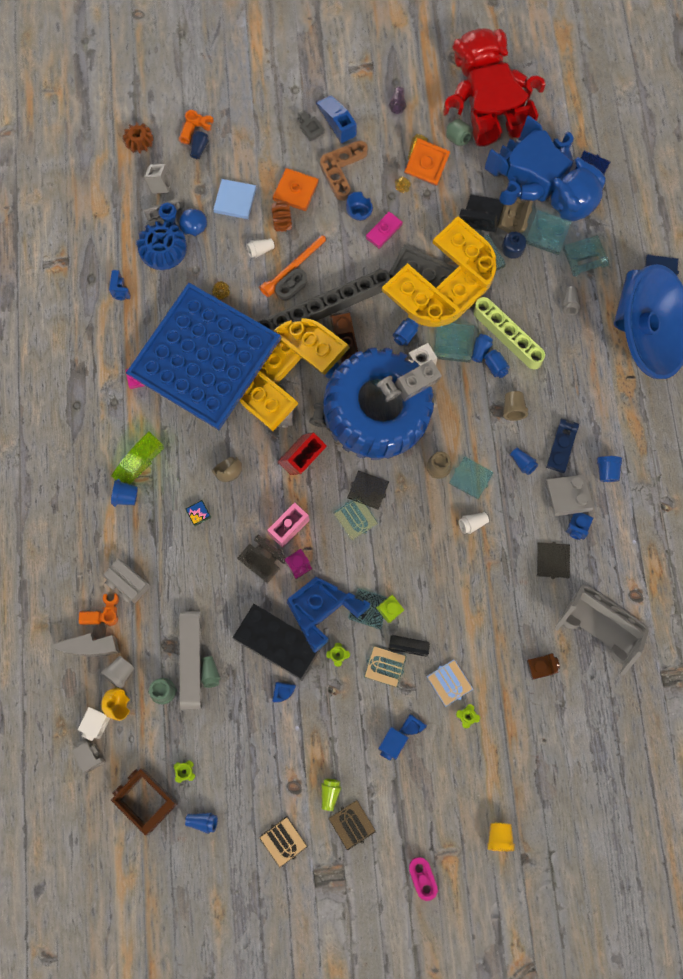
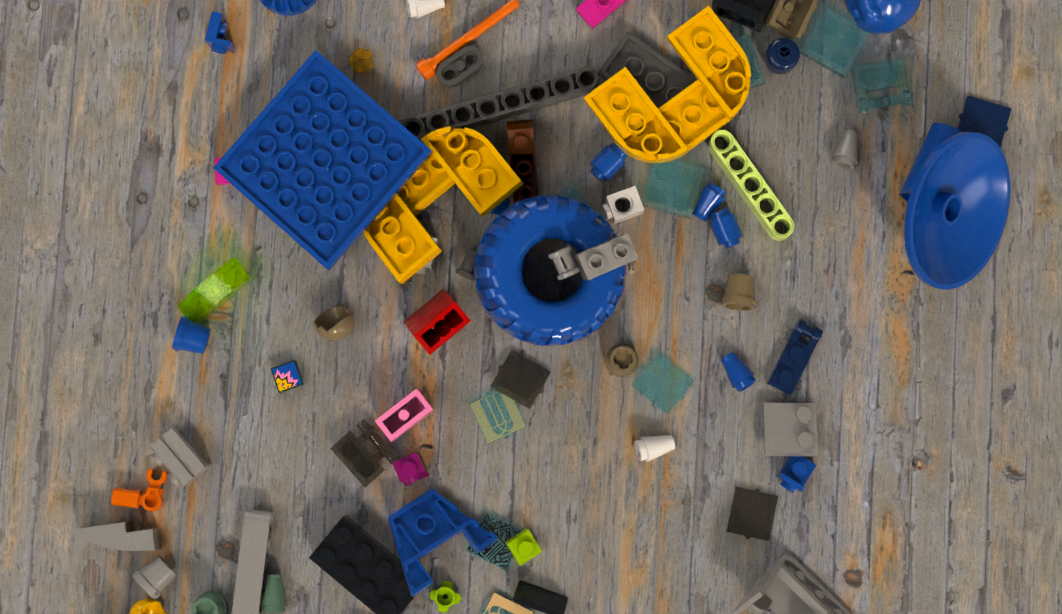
camera: 10 degrees right, 10 degrees up
blue piece [597,456,622,482] -> none

